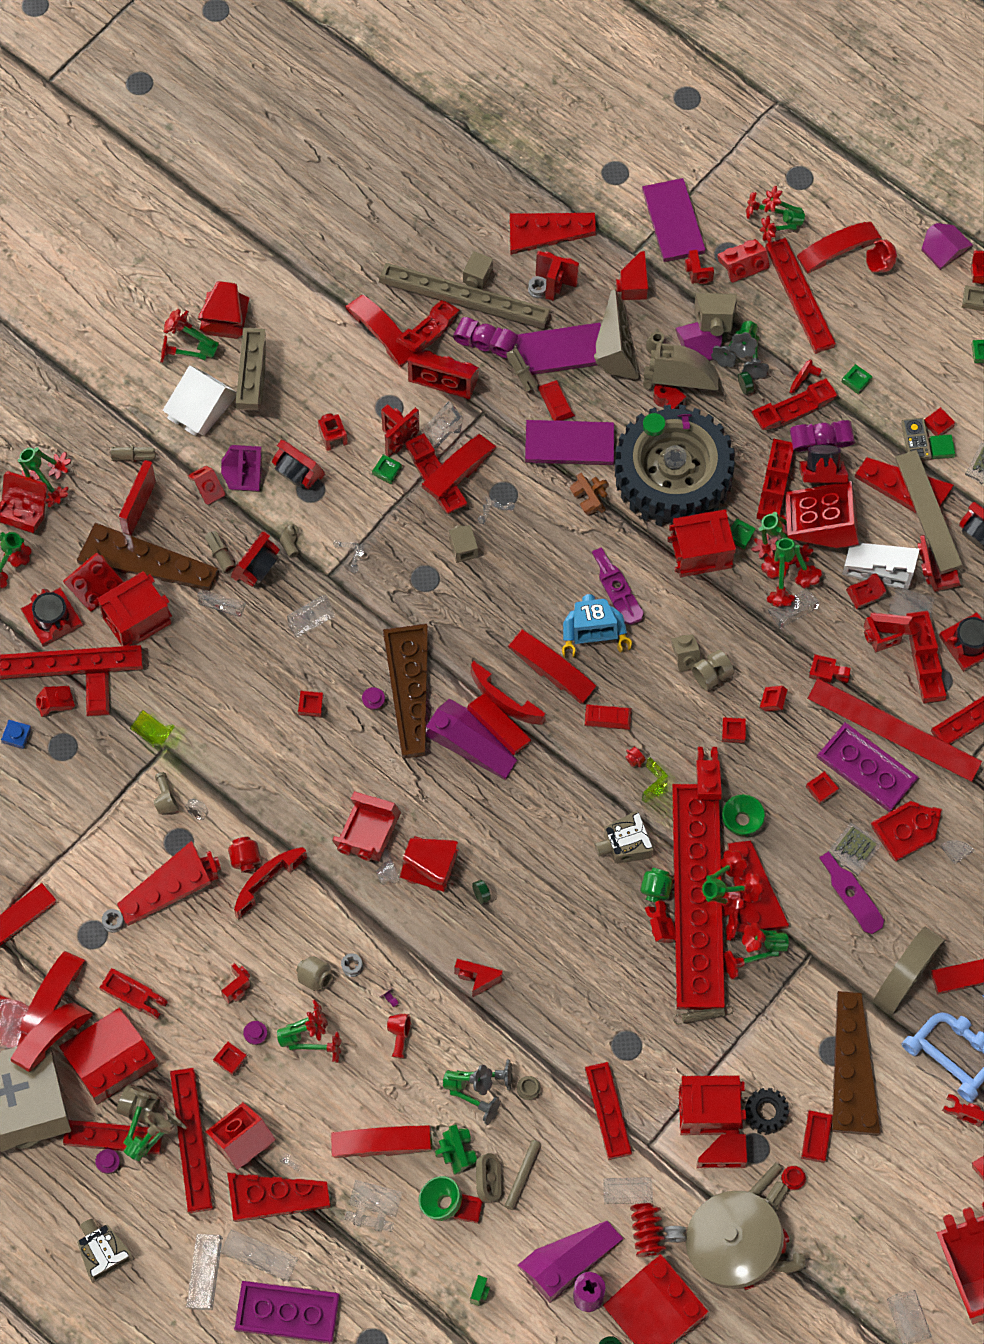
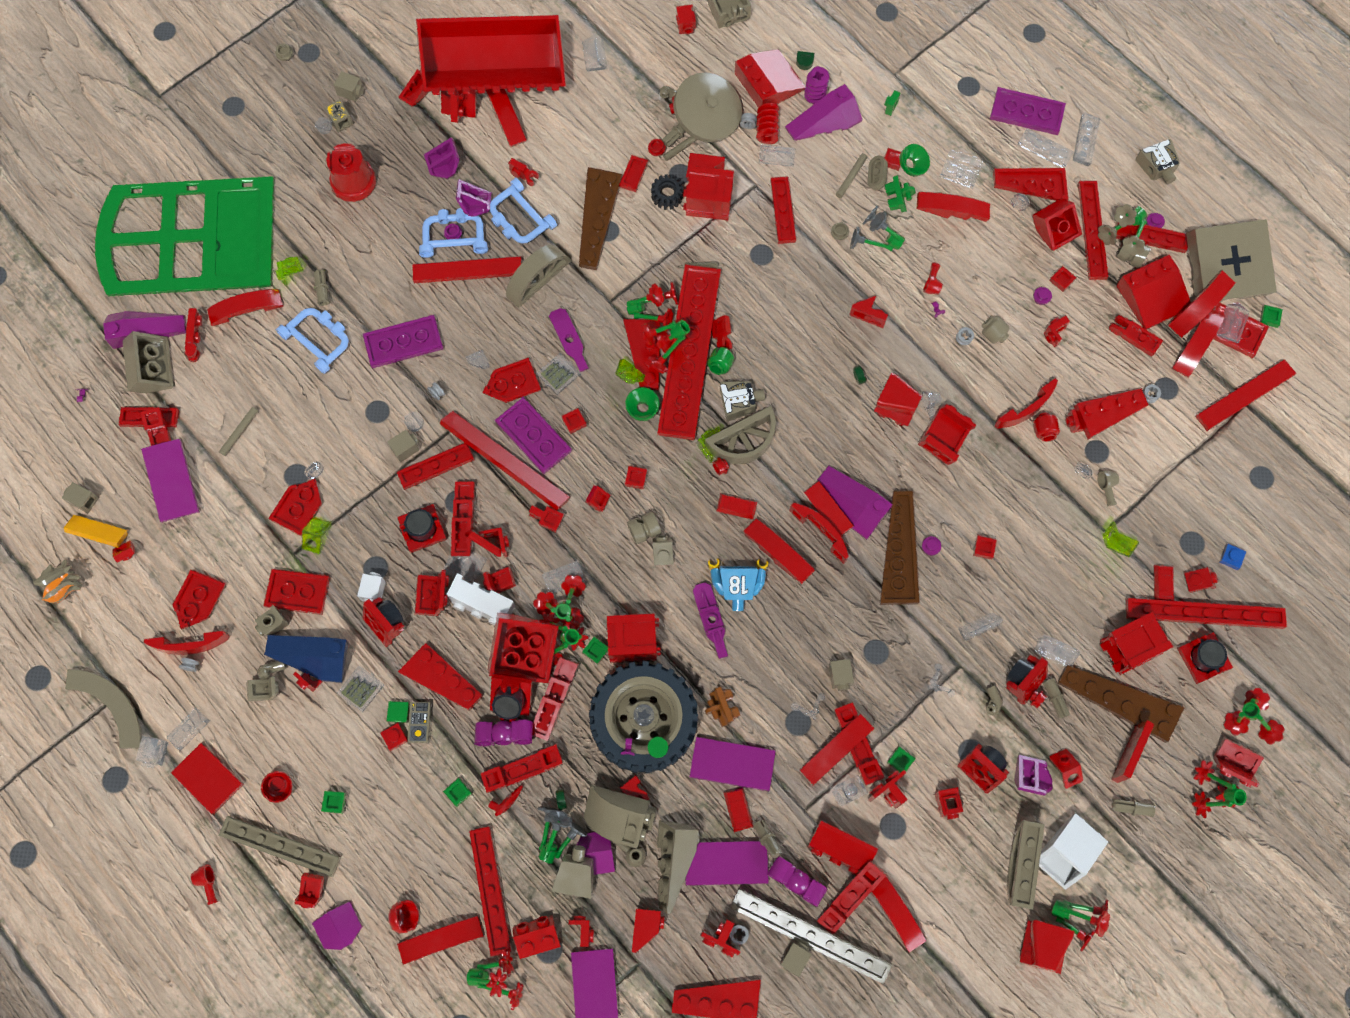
camera: 170 degrees left, 5 degrees up
red bracket [63,553,124,611] -> none
plant [277,1000,342,1063] -> none
red hinge [696,746,722,800] -> none
dark tan tile [896,450,962,574] -> none
none -> clear neon green bracket [615,359,645,384]
none -> dark tan window [704,406,776,464]
none -> red plate [1029,690,1047,709]

